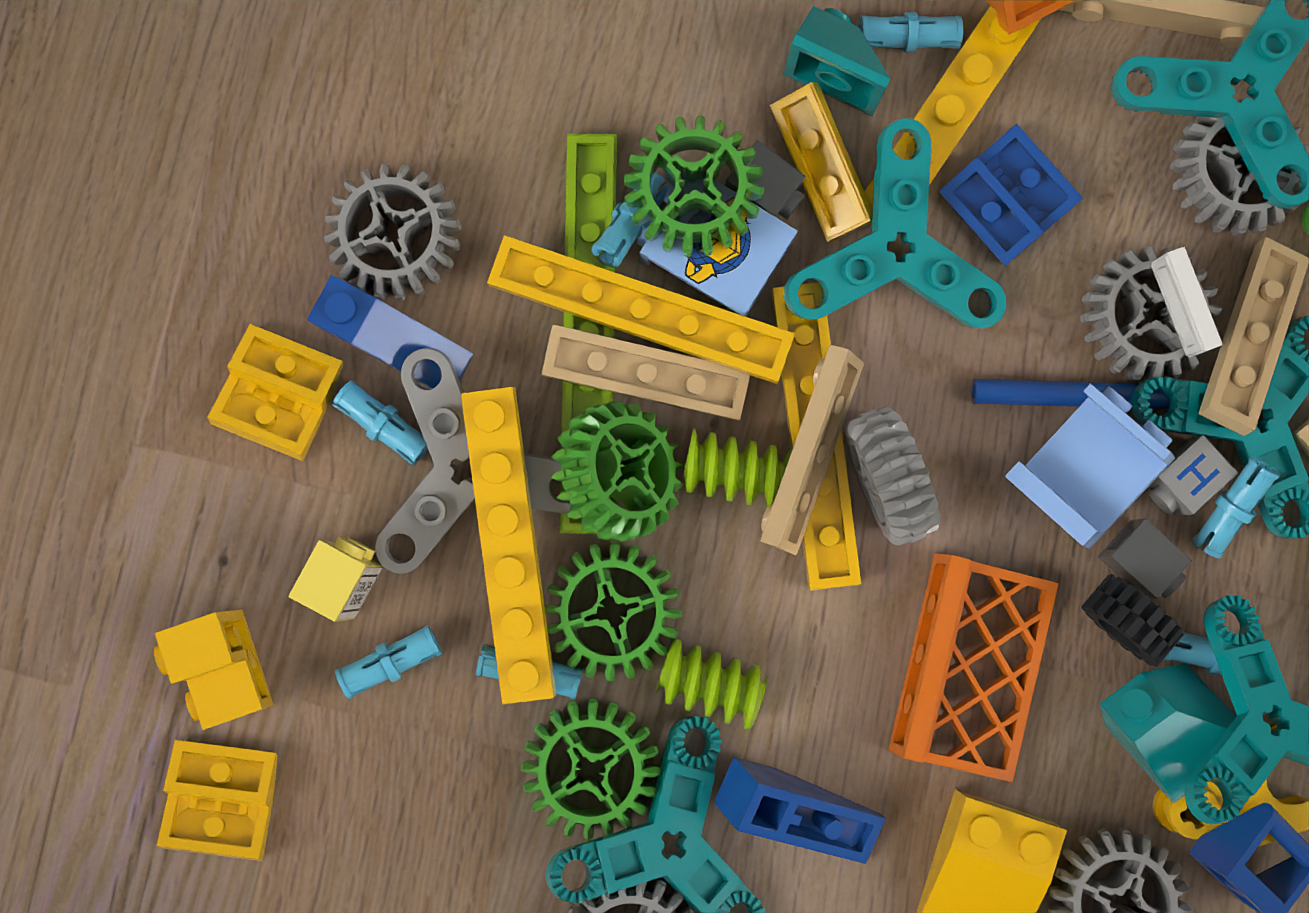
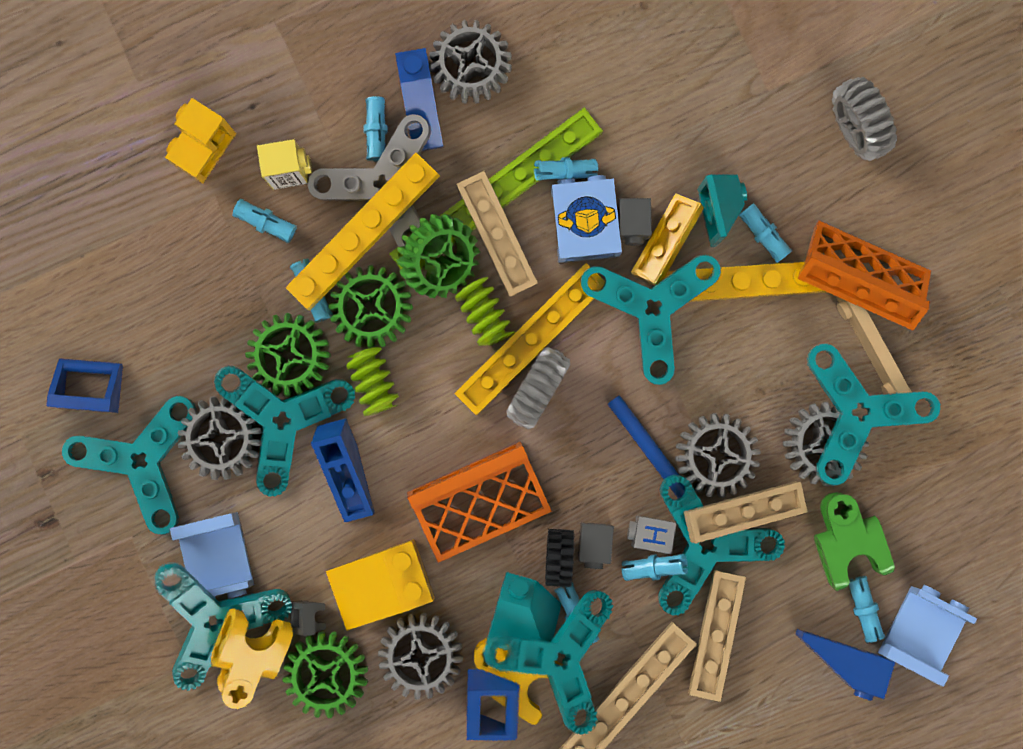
camera: 50 degrees right, 0 degrees up
yellow slope [157,740,278,862] -> none
yellow slope [208,324,343,461] -> none
yellow plate [487,235,795,384] -> none
bright green gear [624,115,764,257] -> none
tan plate [760,345,864,556] -> none
blue slope [939,123,1083,266] -> none
light blue panel [1005,383,1175,549] -> none
white tile [1151,247,1223,358] -> none

